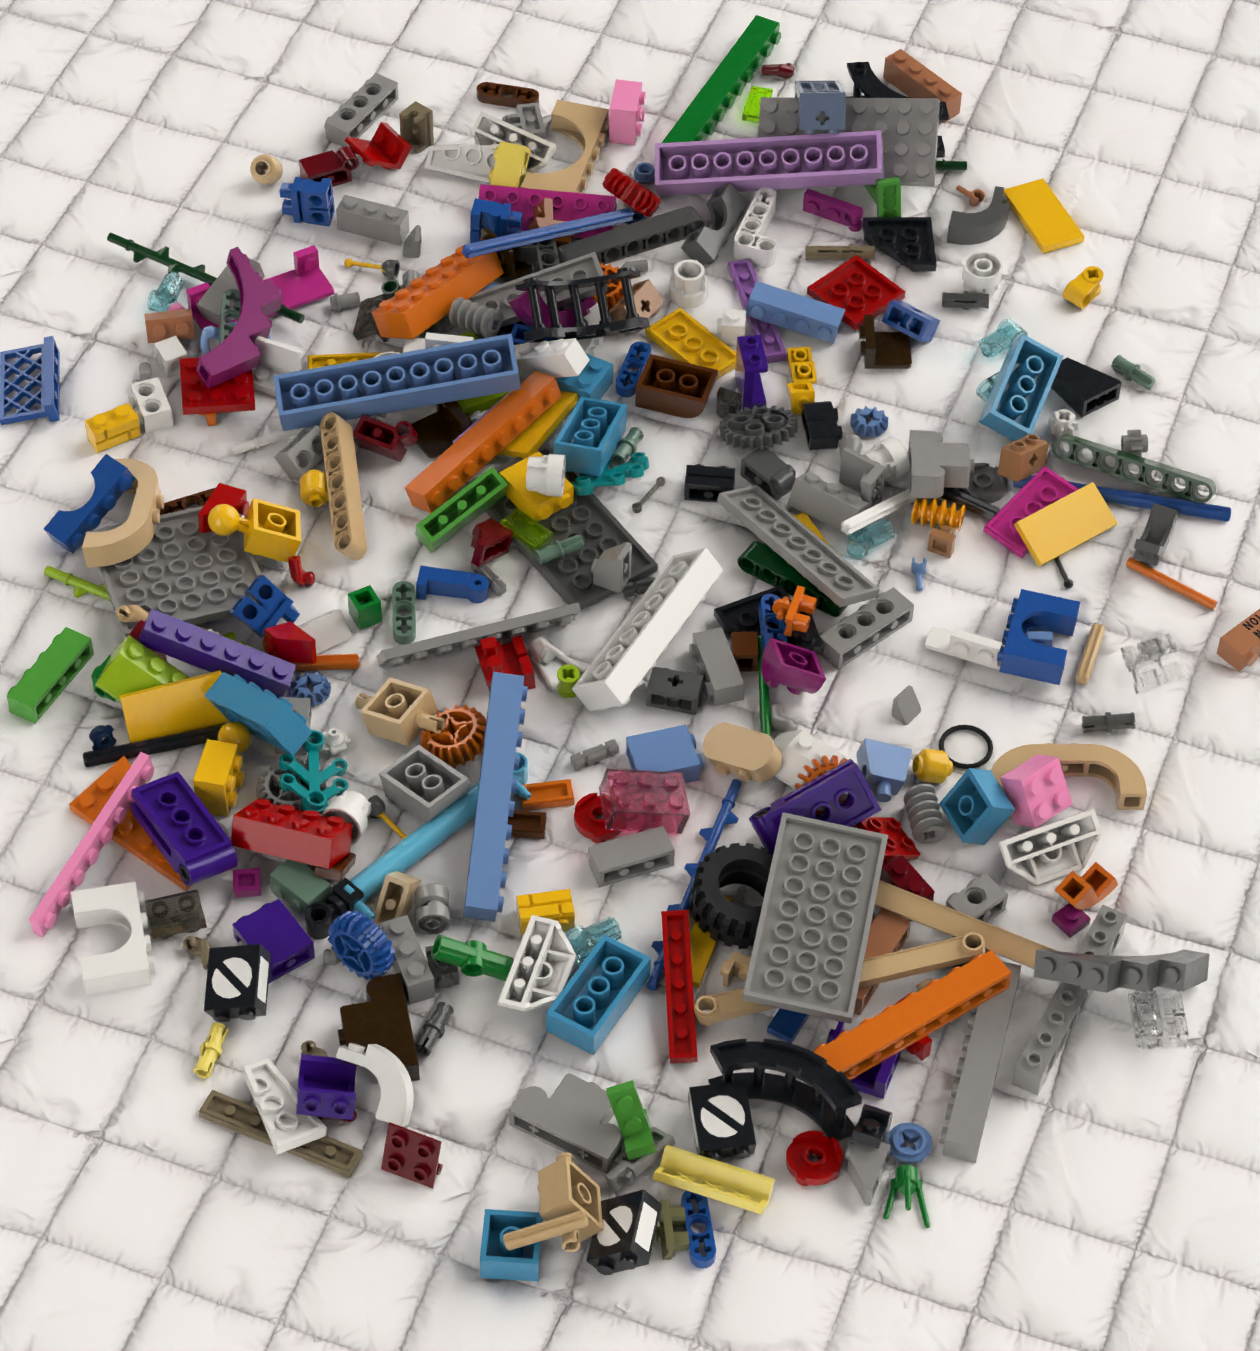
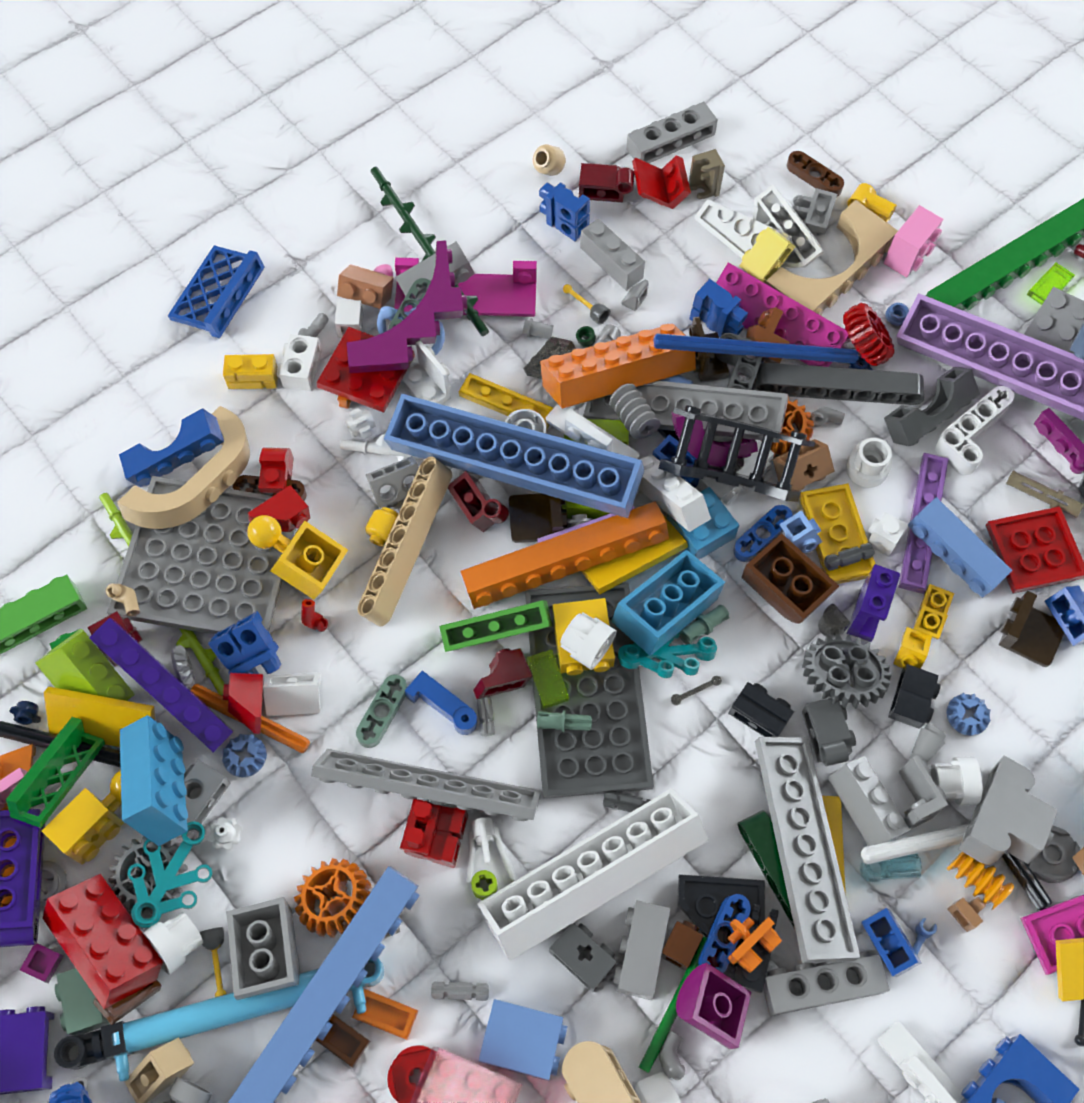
camera: 30 degrees right, 15 degrees up
clear light blue piece [147,271,185,312] -> none
green brick [347,585,382,630] -> none
tan brick [355,677,445,746] -> none
light grey slope [591,542,632,594] -> none
none -> green fence [6,717,105,828]
none -> red brick [258,447,294,493]
none -> white gear [345,408,376,440]
none -> light blue brick [780,510,822,553]
none -> dark grey axle [824,543,875,571]
none -> yellow piece [847,183,897,223]
none -> blue brick [861,908,922,977]

